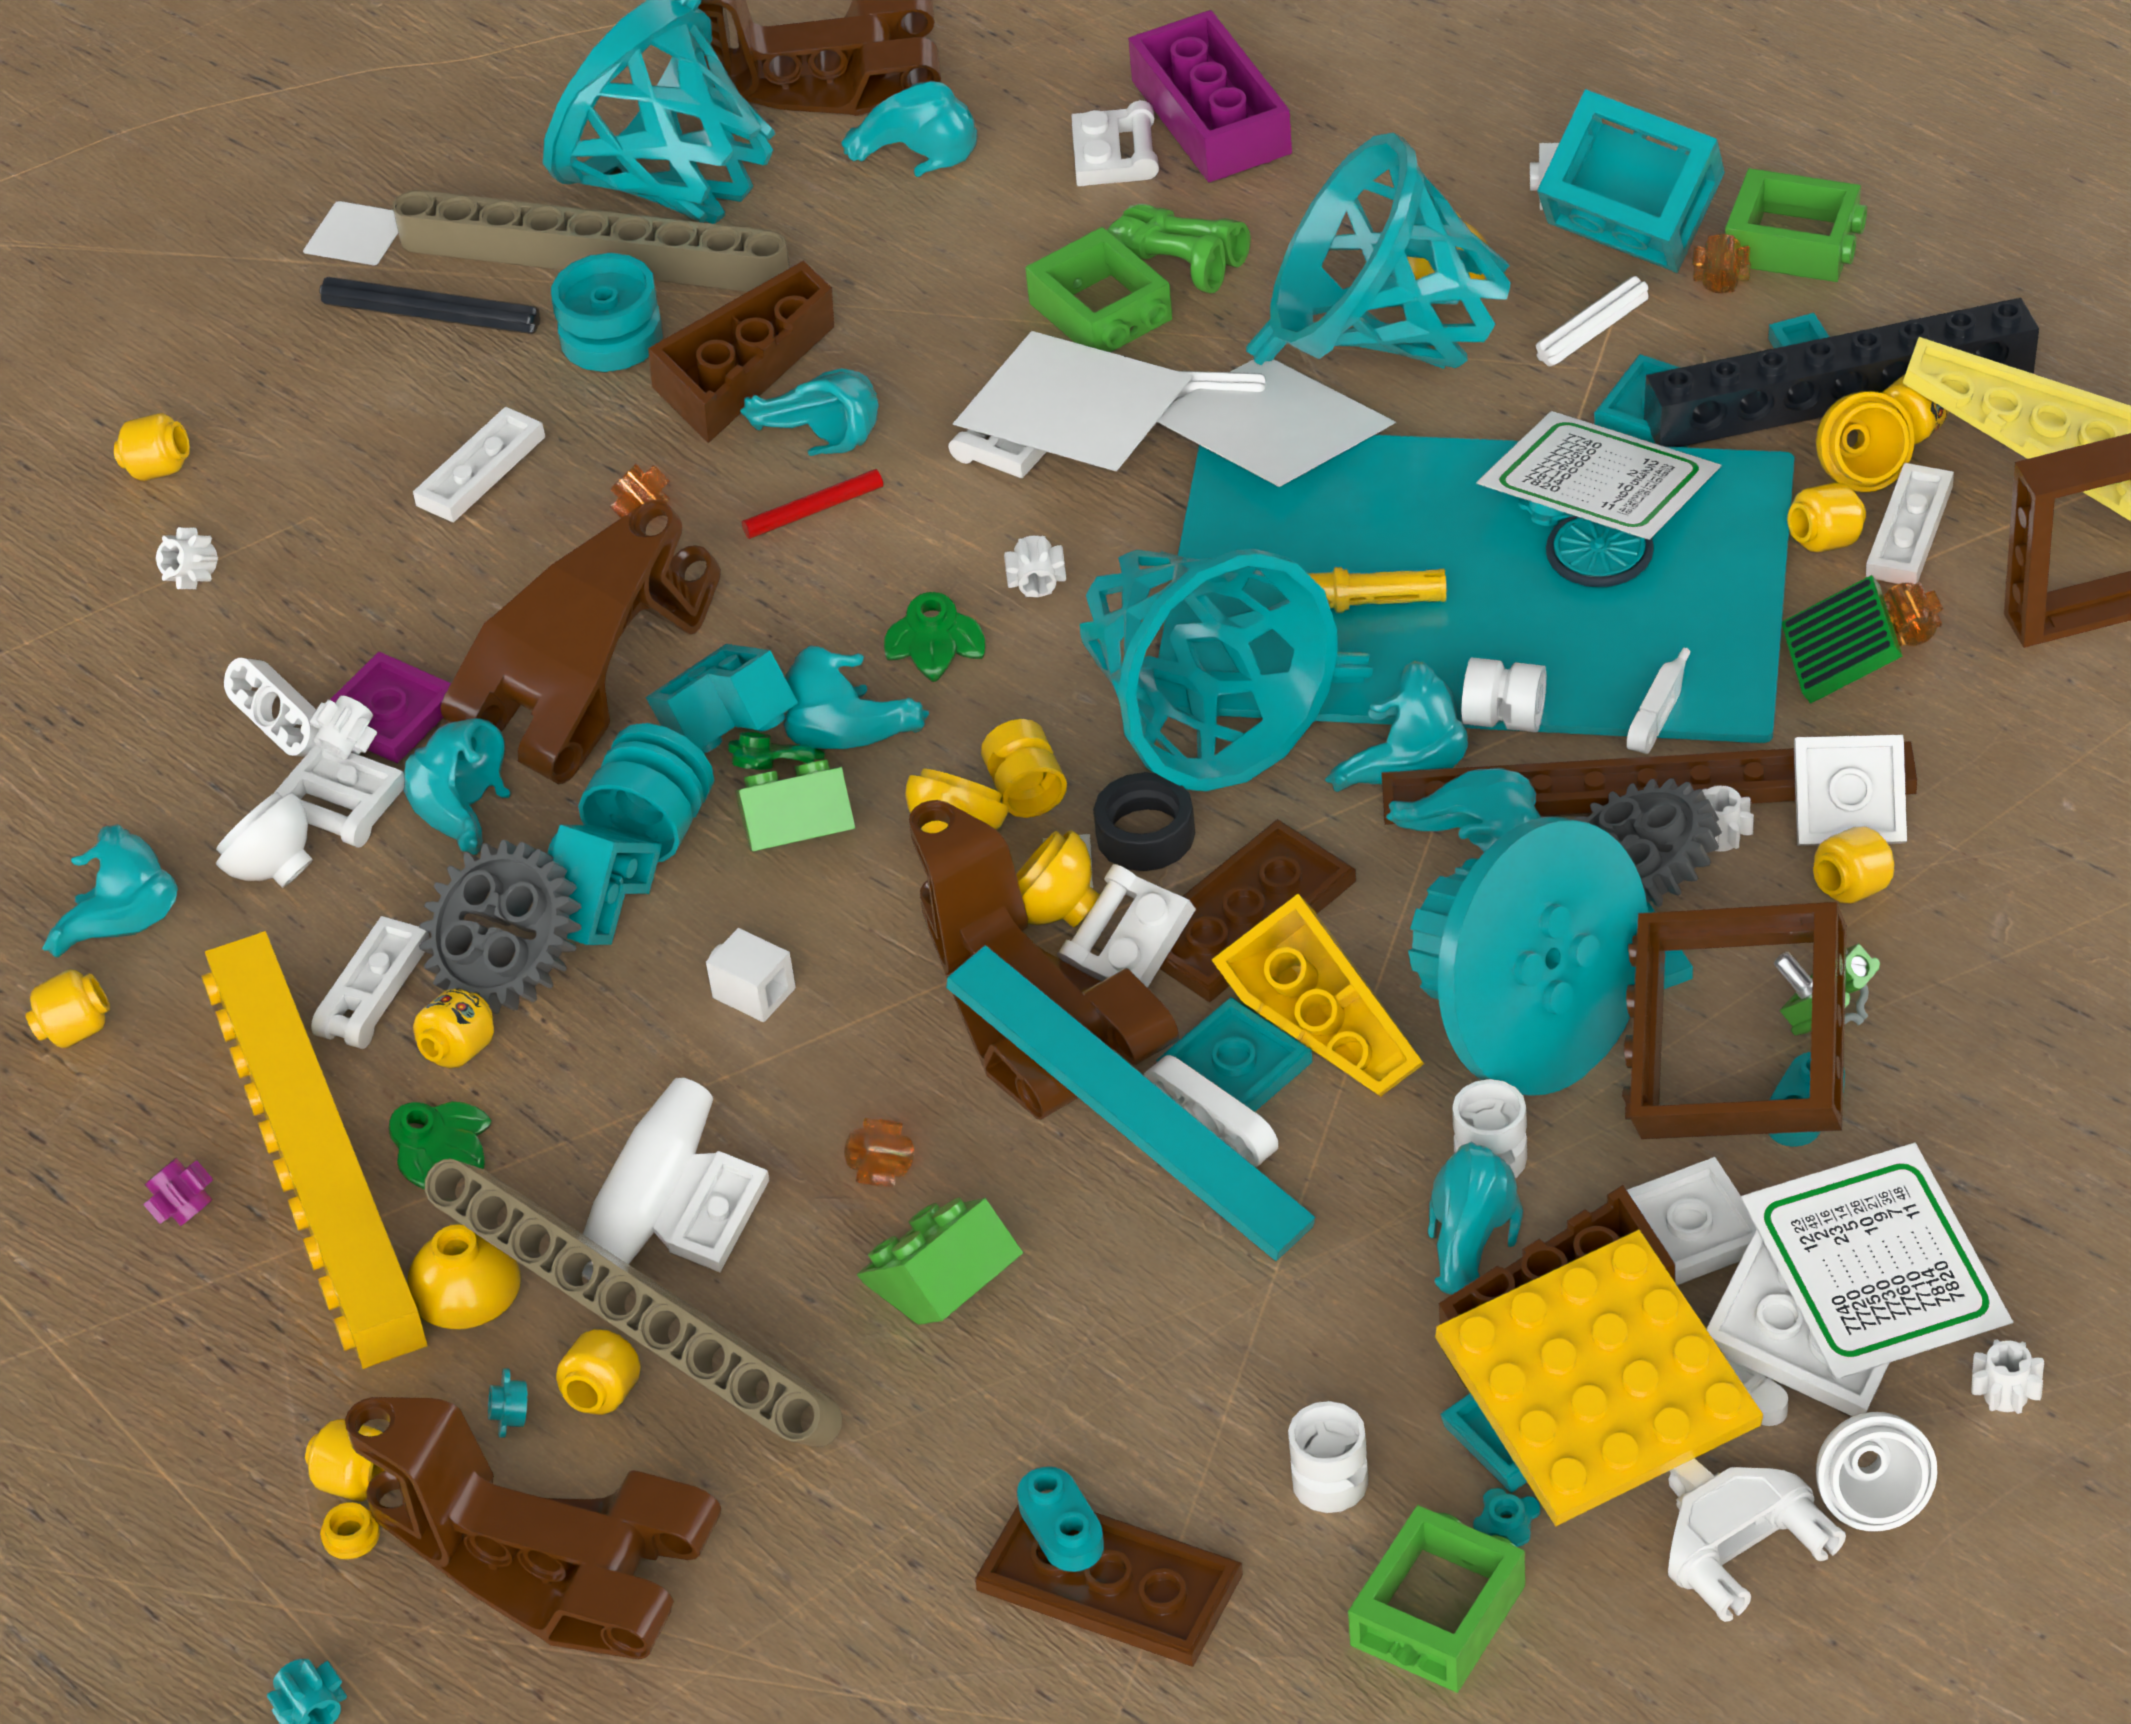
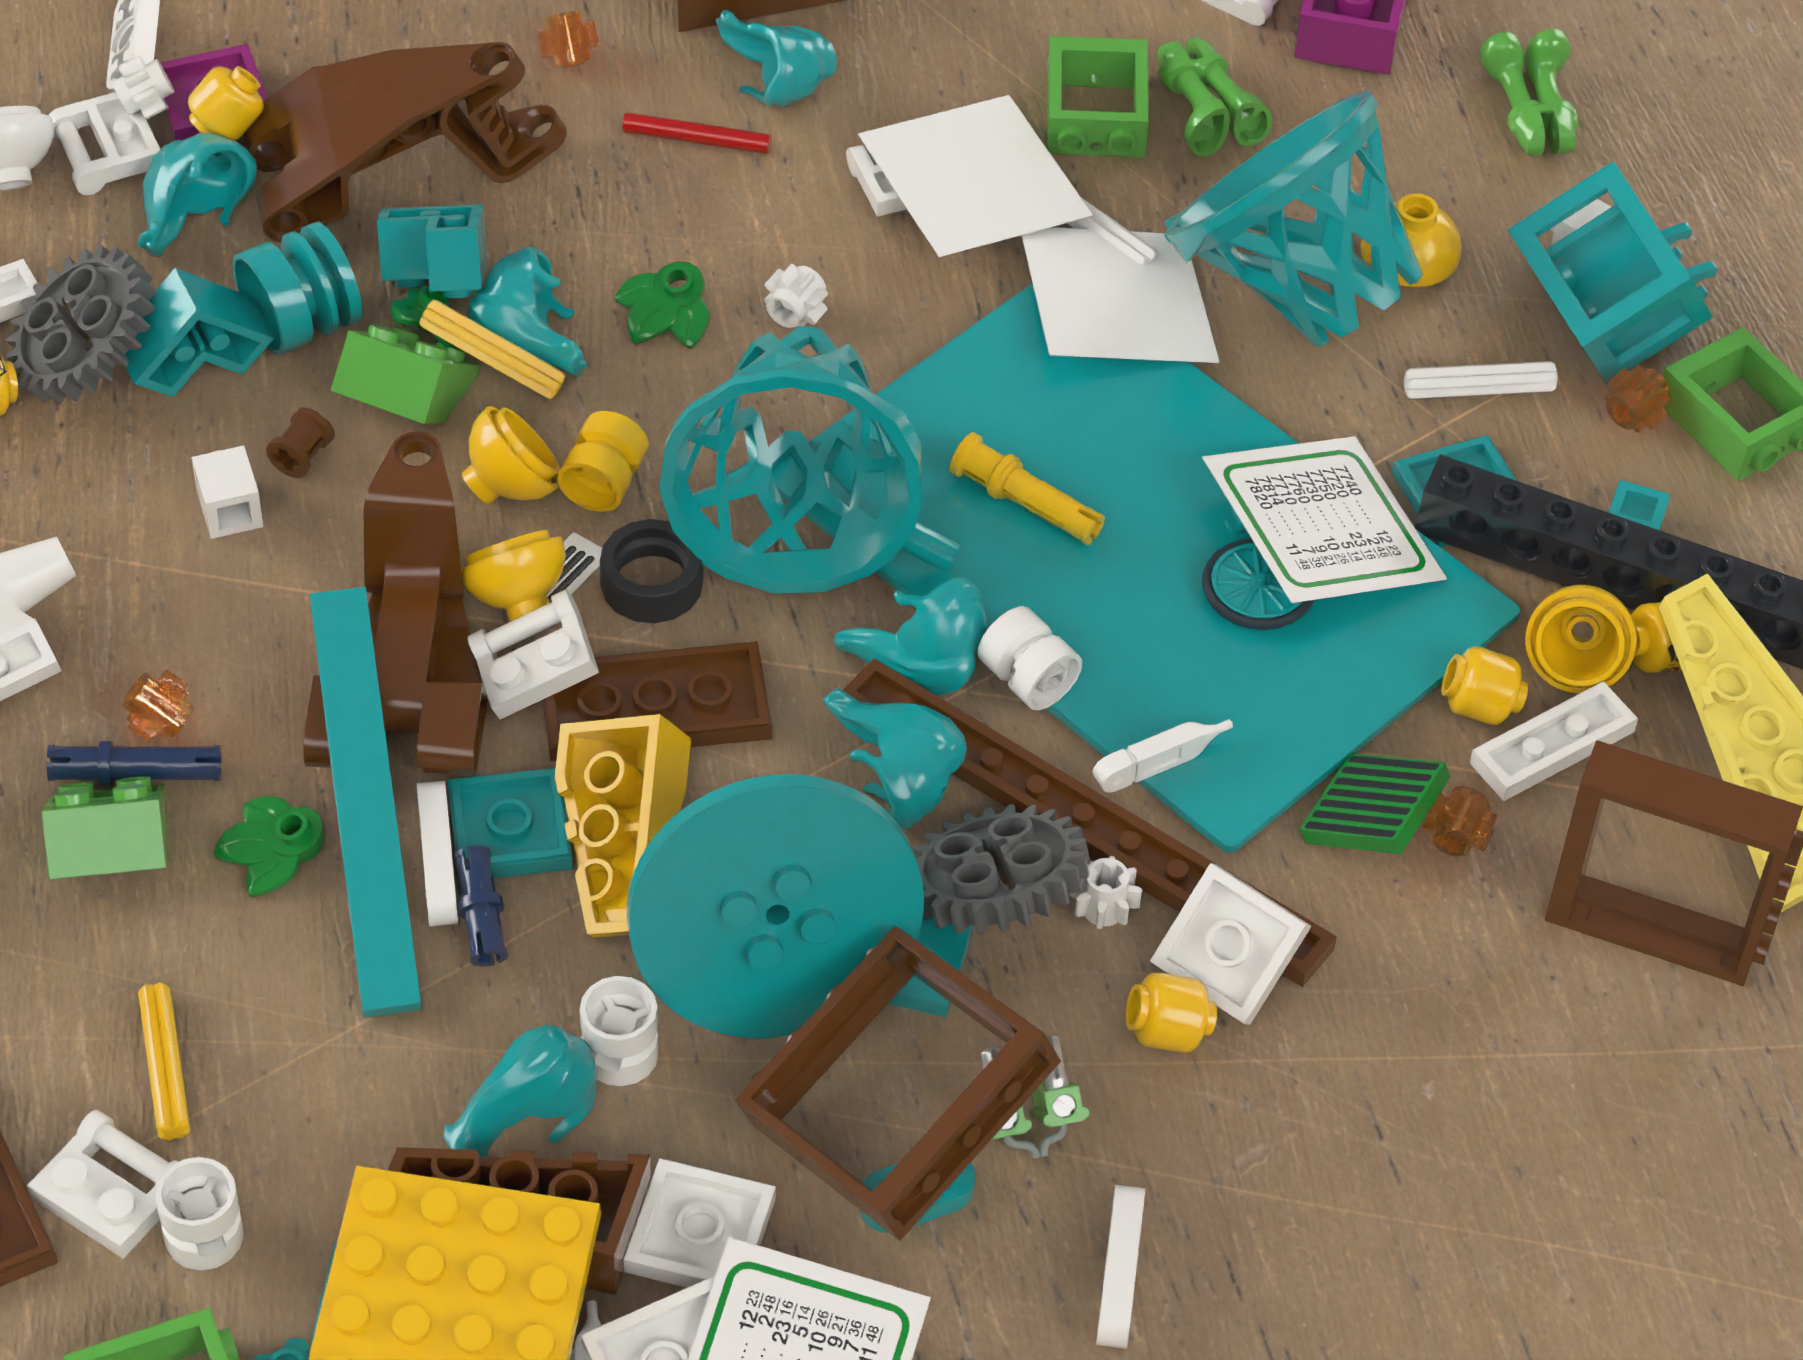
camera: 30 degrees right, 5 degrees up
none -> white plate [27,1110,179,1259]
none -> dark blue pin [47,741,222,785]
none -> yellow axle [138,982,190,1141]
none -> yellow head [188,66,264,141]
none -> green plate [213,796,325,897]
none -> reddish brown bush [266,407,335,478]
none -> yellow axle [419,300,565,399]
none -> dark blue pin [454,845,508,966]
none -> white beam [1096,1184,1145,1349]
none -> bright green piece [1480,29,1579,156]

